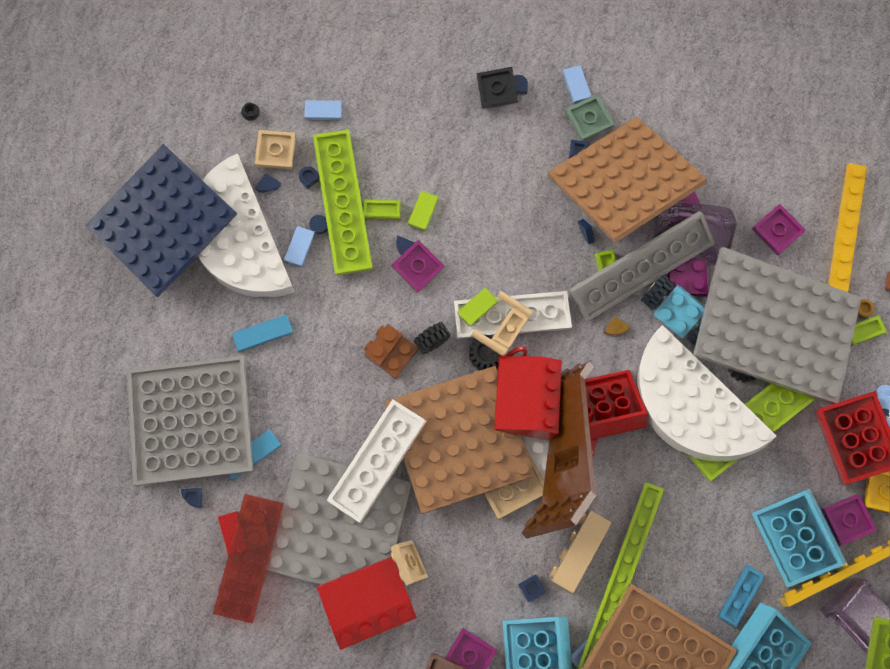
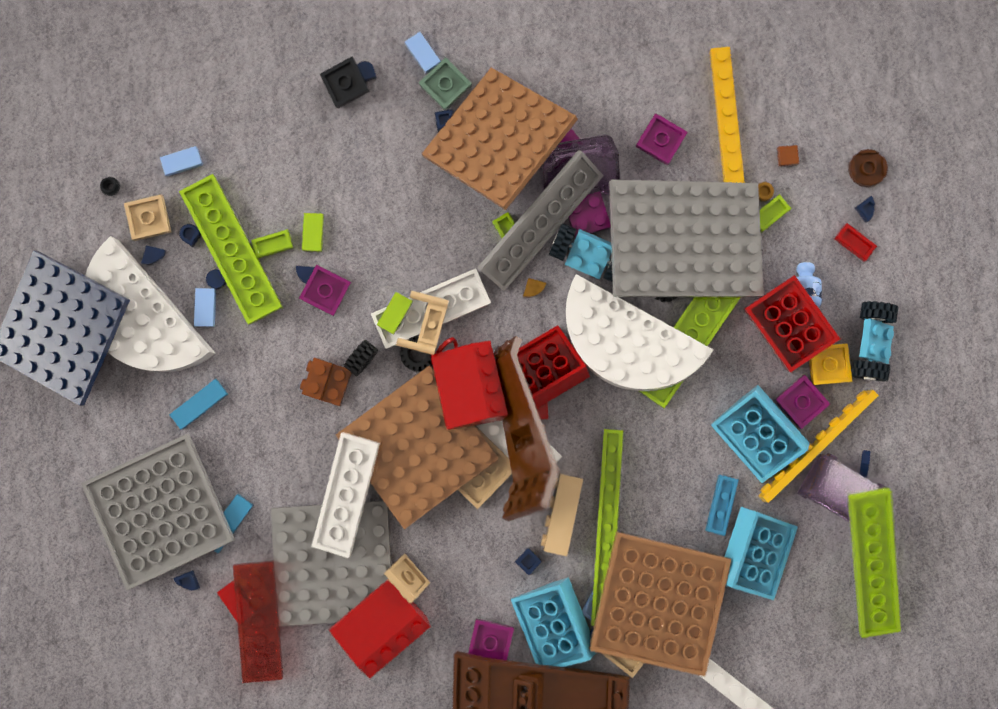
camera: 15 degrees left, 10 degrees up
dark blue tile [578,219,595,244] -> none

